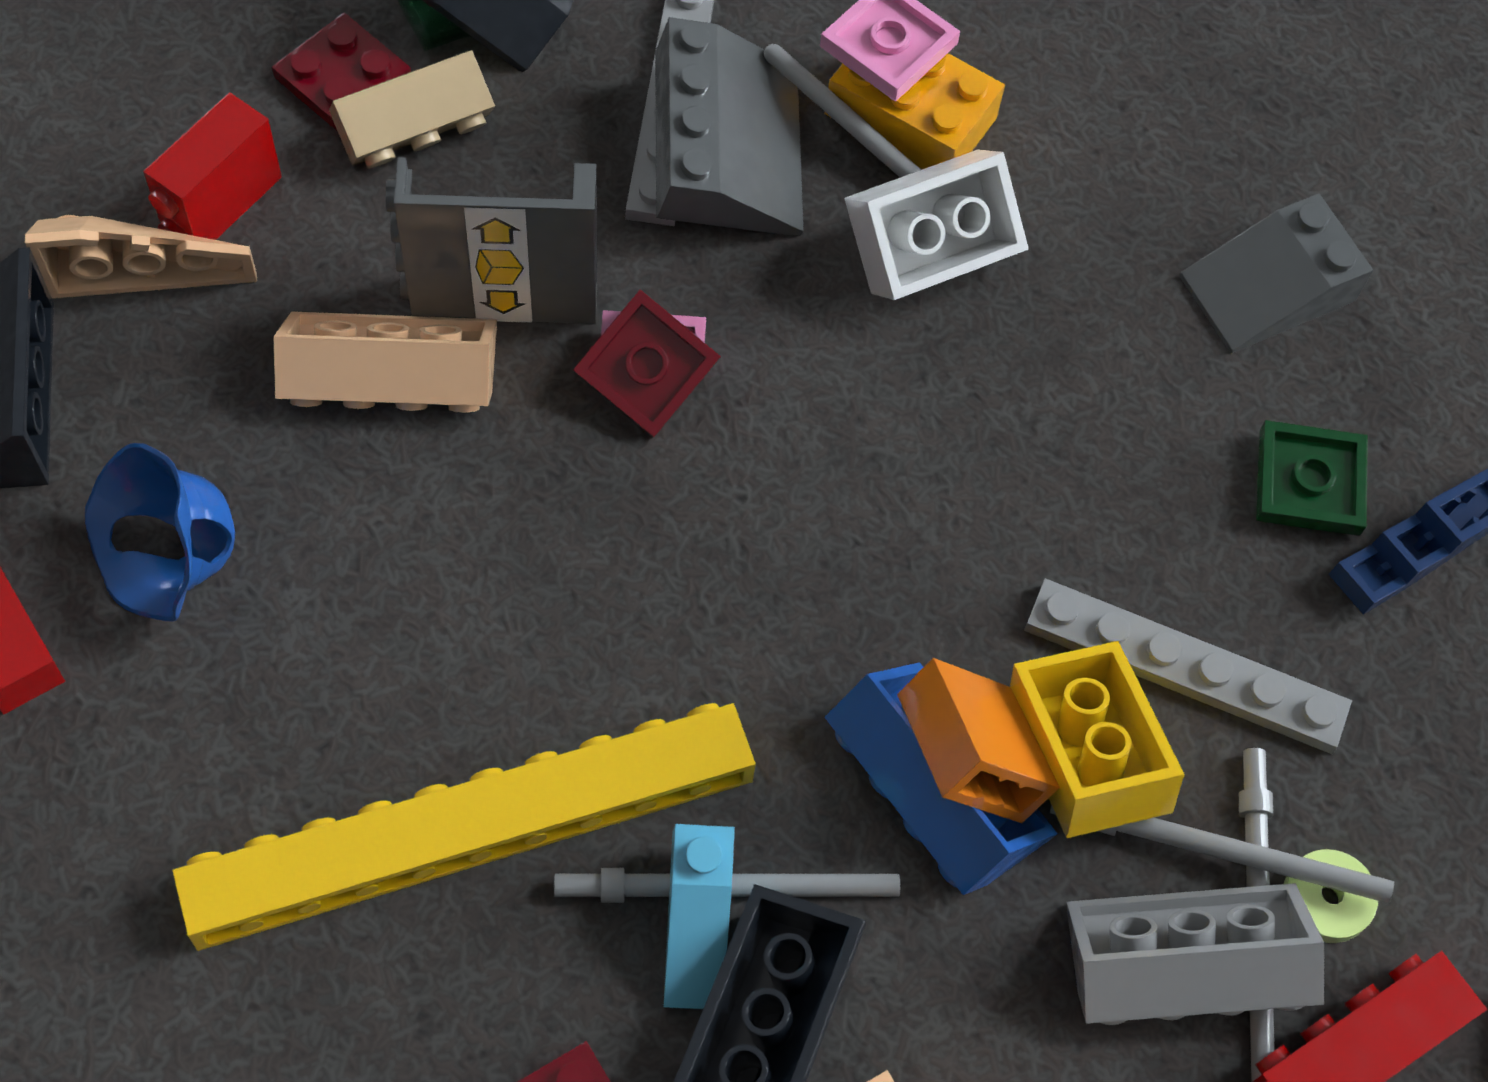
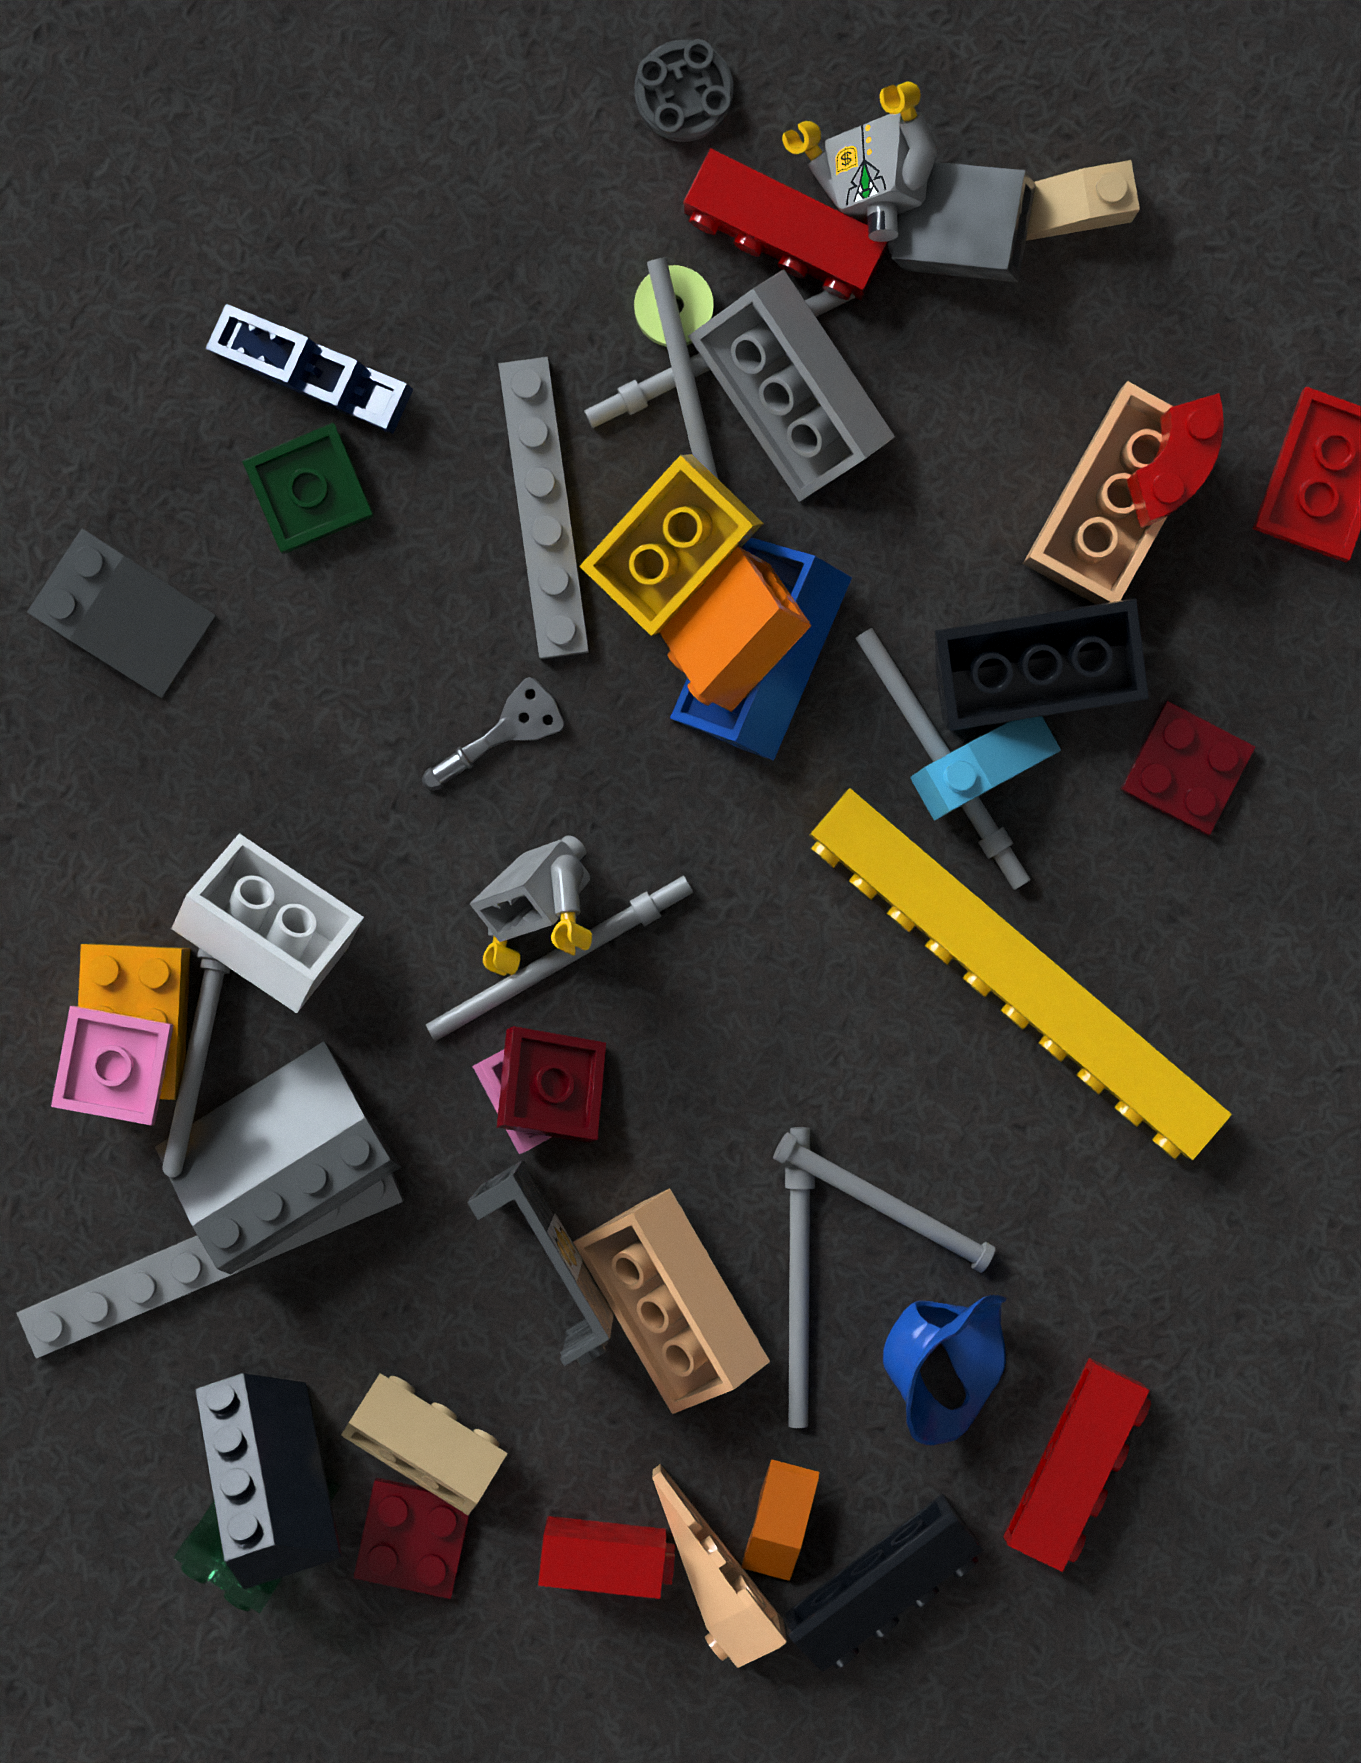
camera: 120 degrees left, 25 degrees up
none -> flat silver piece [422,677,565,790]
none -> light grey bar [426,875,694,1041]
none -> light grey torso [470,835,592,976]
none -> orange slope [741,1459,820,1581]
none -> light grey bar [773,1132,995,1273]
none -> light grey bar [785,1127,815,1428]

